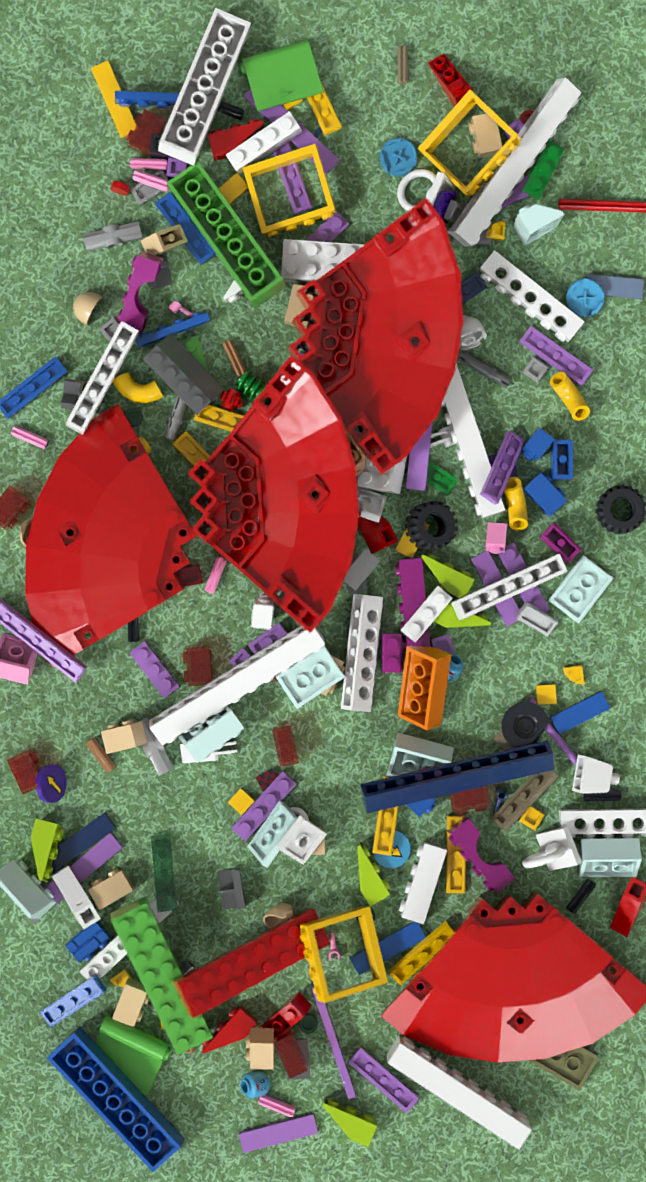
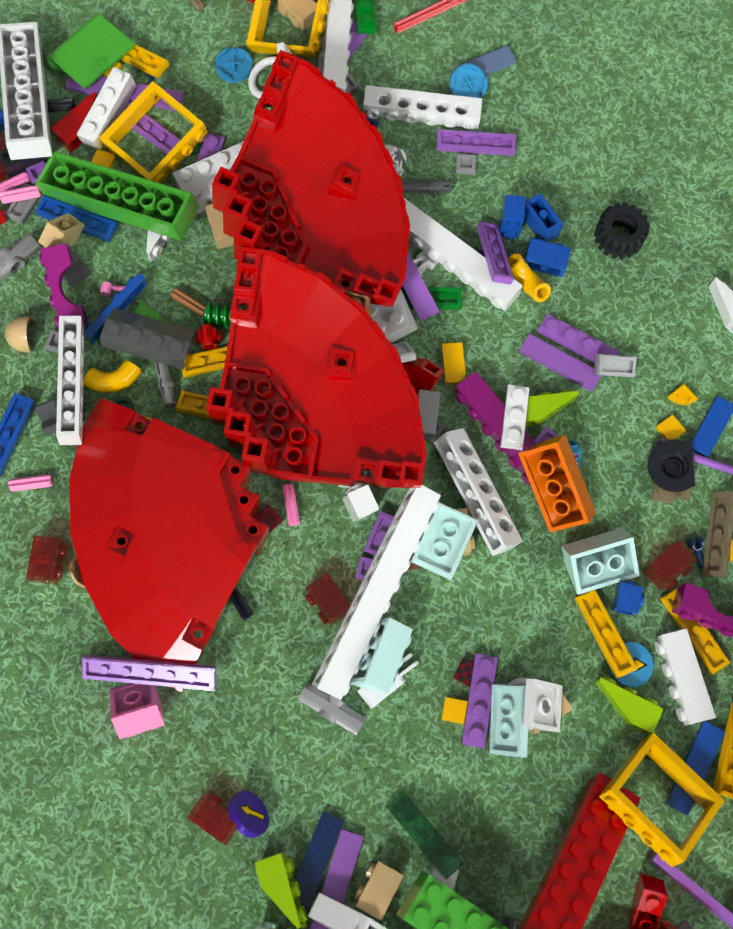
camera: 40 degrees left, 15 degrees down
medium nougat axle [86,738,116,773] -> none
tan brick [101,719,148,754] -> none
medium lavender plate [130,641,180,698] -> none
dark grey panel [218,868,246,910] -> none
tan helmet [263,903,294,929] -> none
clear red brick [272,724,299,767] -> none
dark green tile [299,1013,318,1034] -> none
bright pink hand [329,932,340,961] -> none
dark blue brick [360,740,554,814] -> none
magenta brick [382,634,402,673] -> none
black tyre [405,501,458,550] -> none
lime slope [421,553,475,599] -> none
white brick [451,554,567,620] -> none
yellow tile [486,221,506,241] -> none
bright pink brick [486,522,507,554] -> none
light aqua slope [513,204,564,246] -> none
magenta brick [538,523,581,564] -> none
light aqua tile [548,555,613,624] -> none
yellow cylinder [550,372,590,421] -> none

